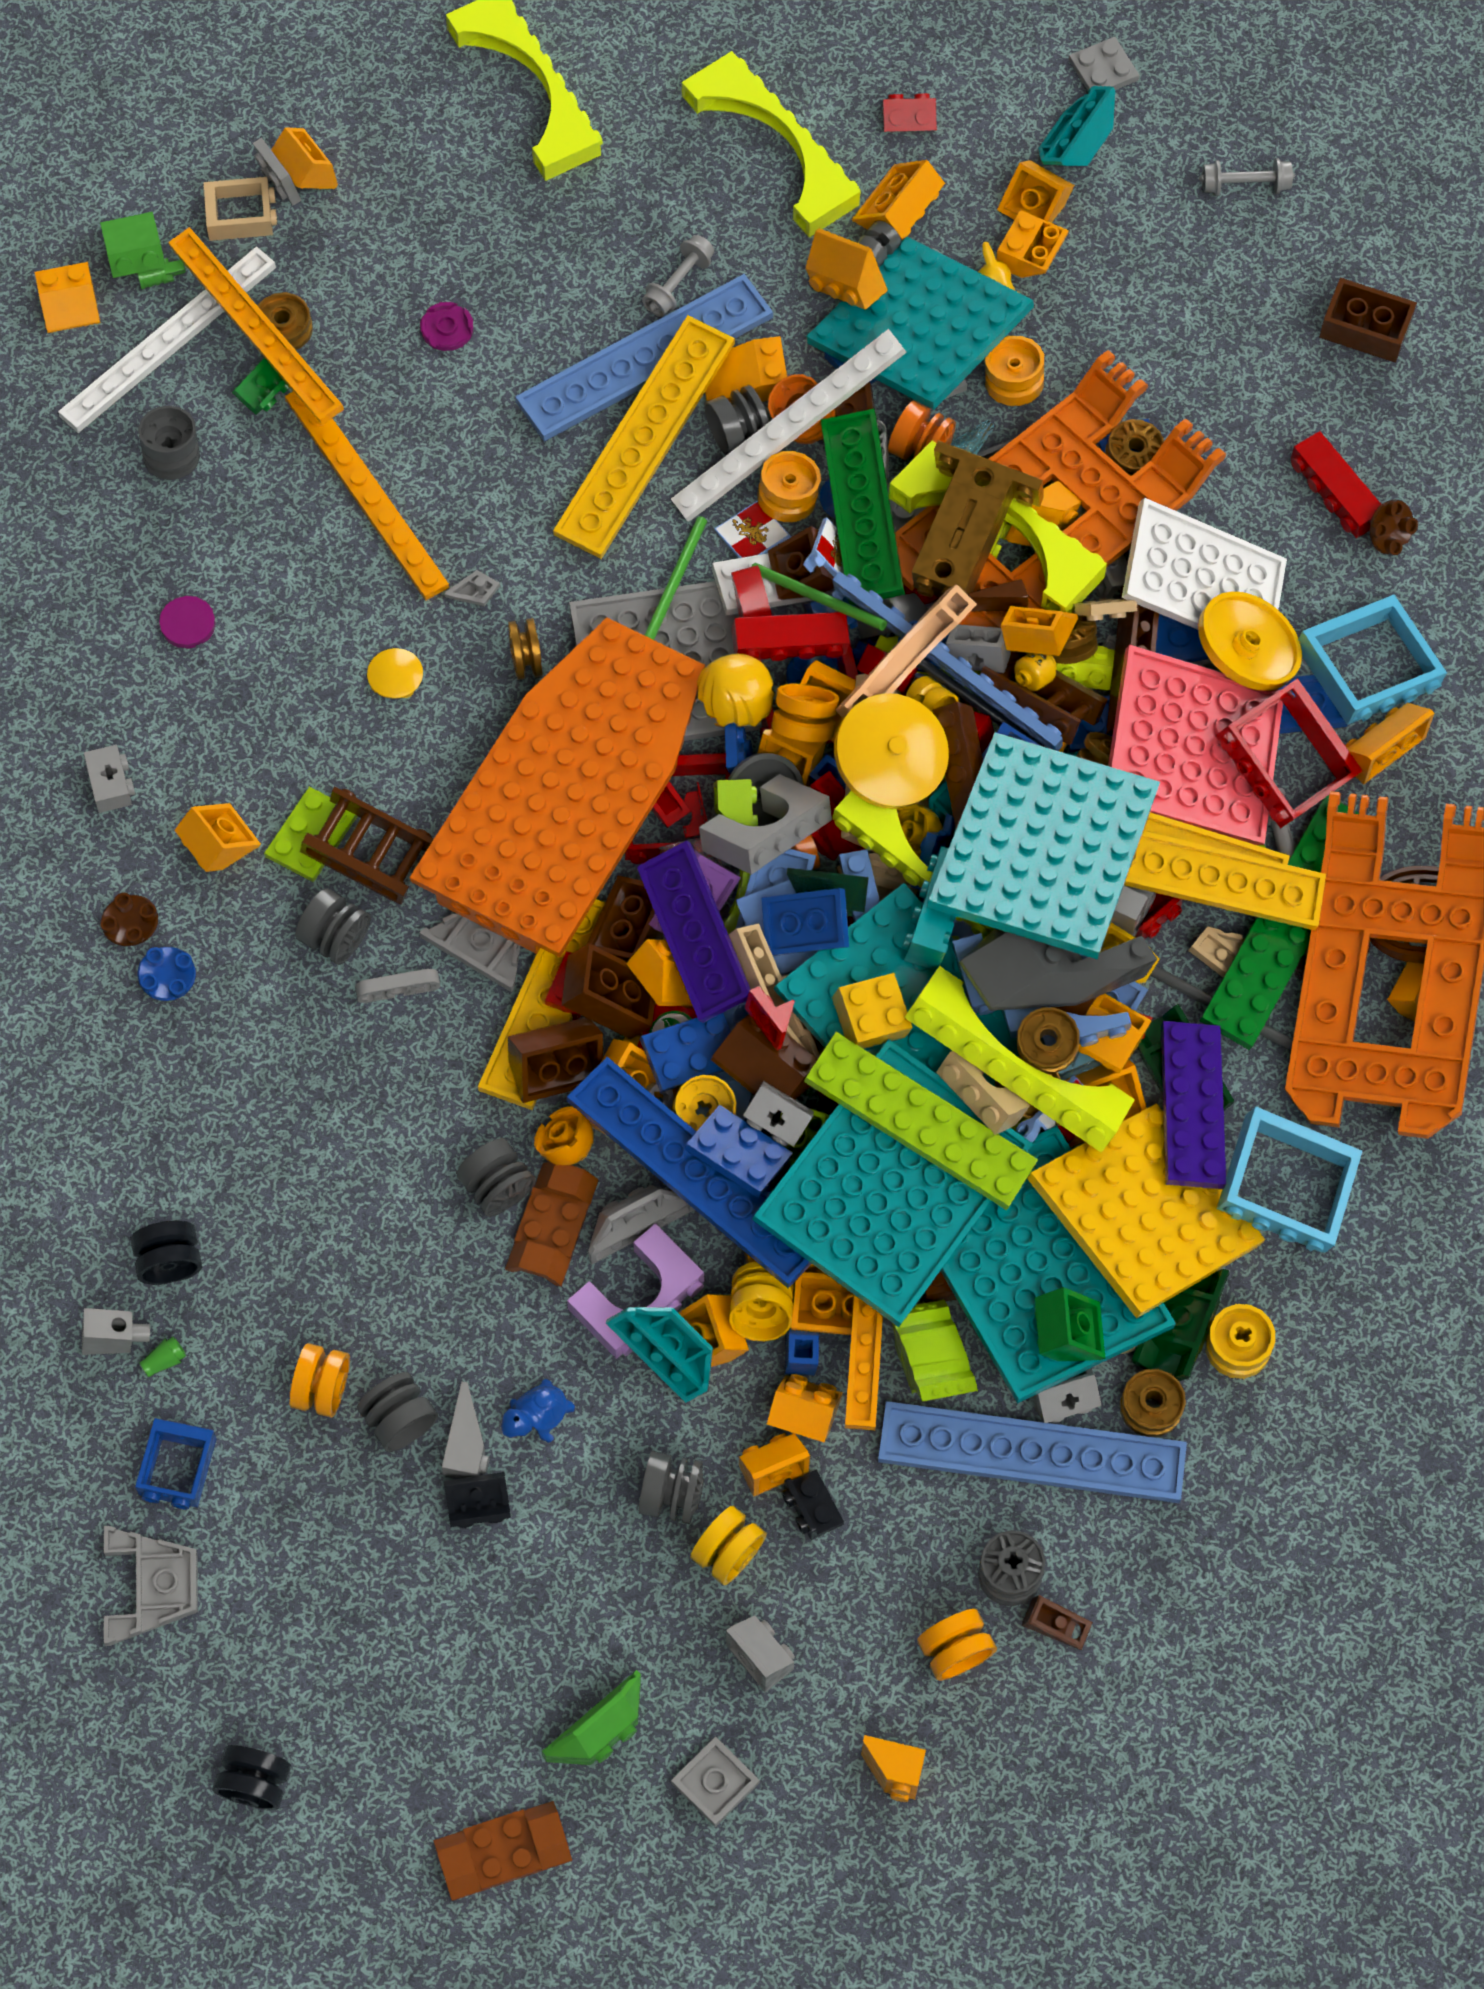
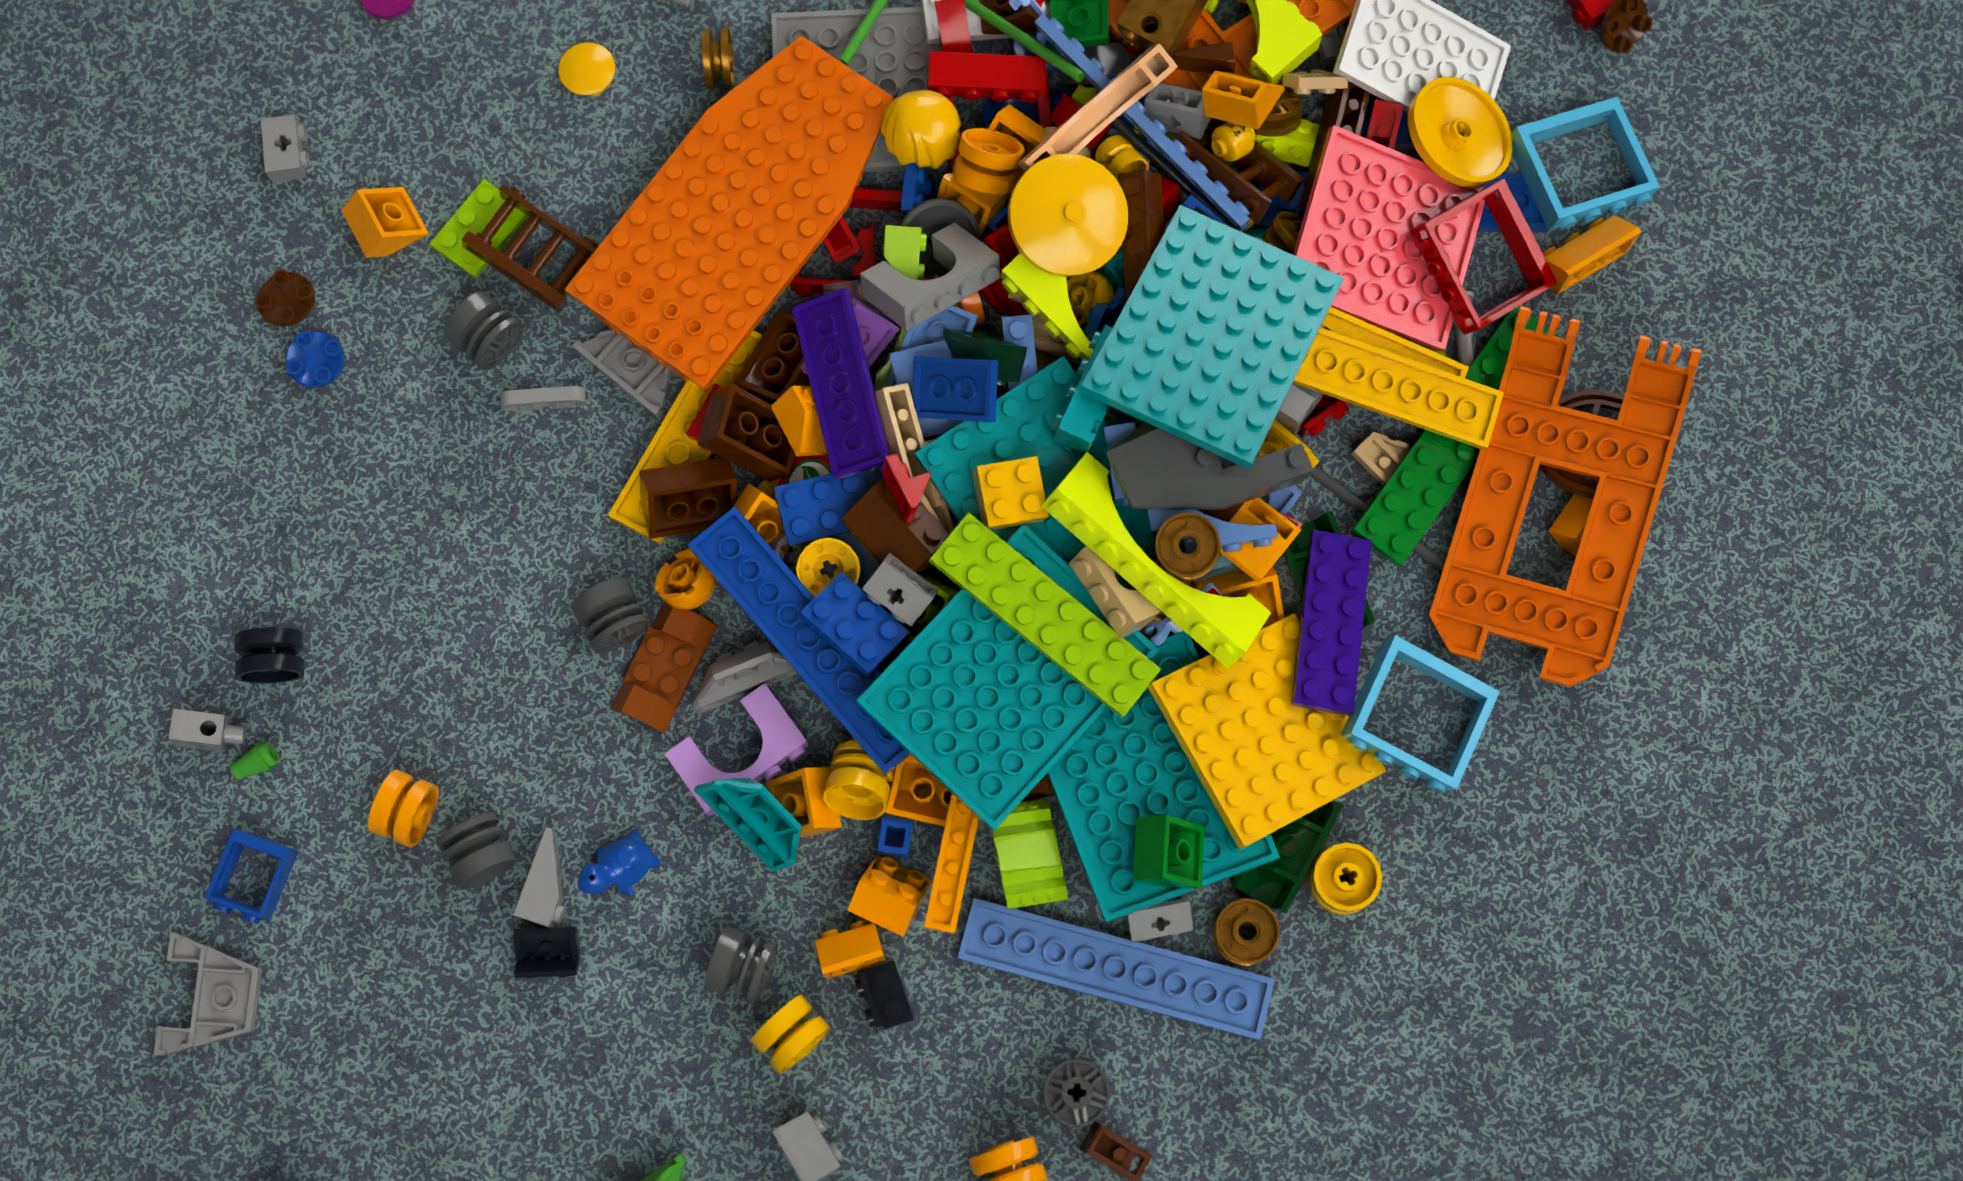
camera: 10 degrees right, 10 degrees up
none -> red slope [1365,99,1404,150]

